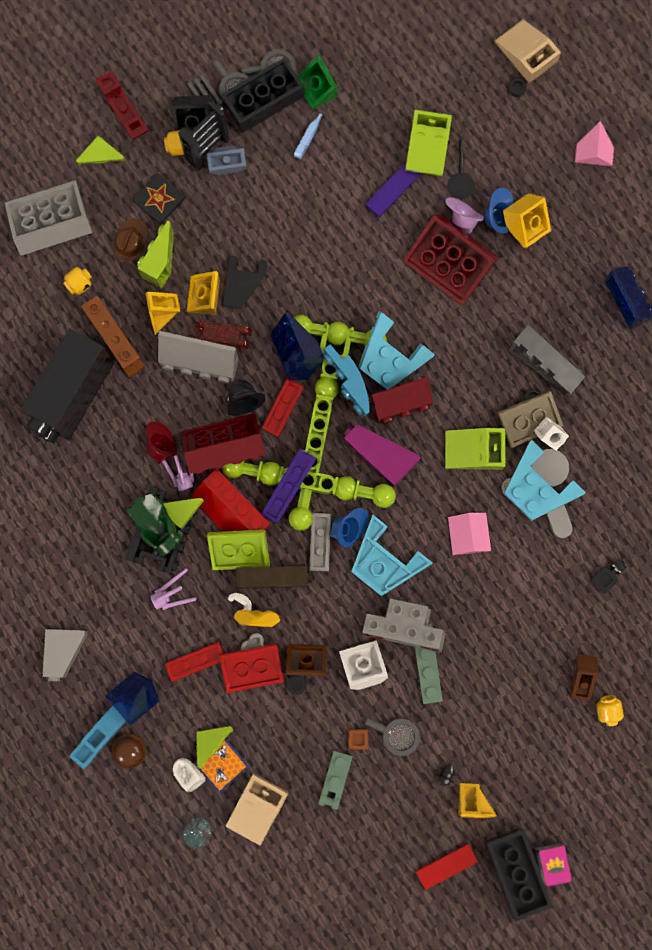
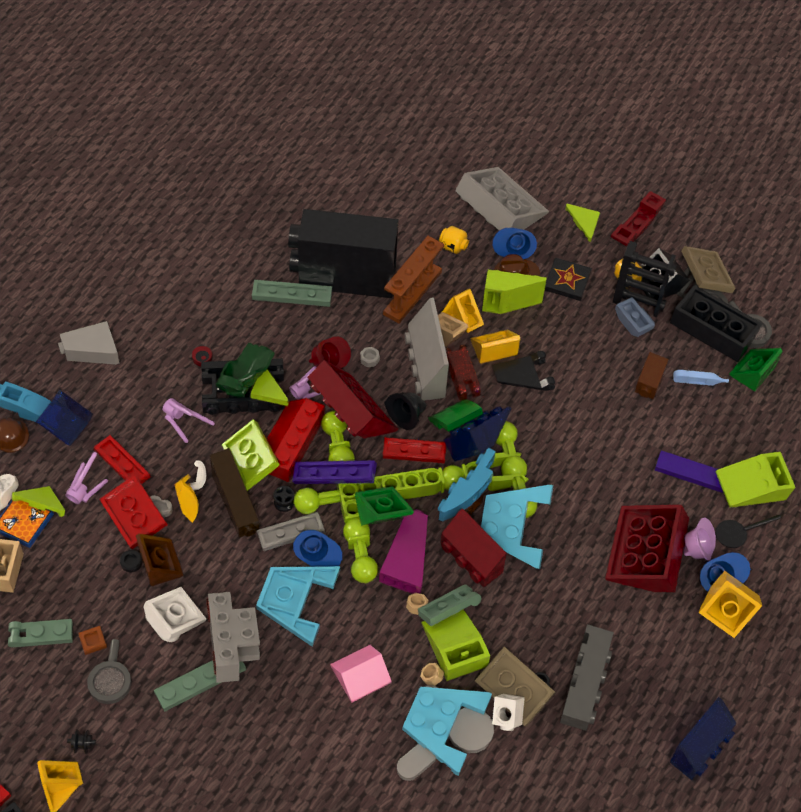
camera: 65 degrees right, 25 degrees down
none -> lavender plant [65,452,108,504]
none -> dark red tile [192,346,212,367]
none -> sand green plate [252,280,332,307]
none -> black wheel [273,486,295,512]
none -> green slope [355,486,414,526]
none -> light grey tile [360,347,380,367]
none -> tan tile [406,593,428,615]
none -> sand green plate [418,585,481,626]
none -> tan tile [420,663,444,686]
none -> green slope [428,399,483,432]
none -> tan slope [438,312,468,347]
none -> blue piece [492,228,537,259]
none -> reddish brown slope [635,352,669,399]
none -> dark tan tile [681,246,735,293]

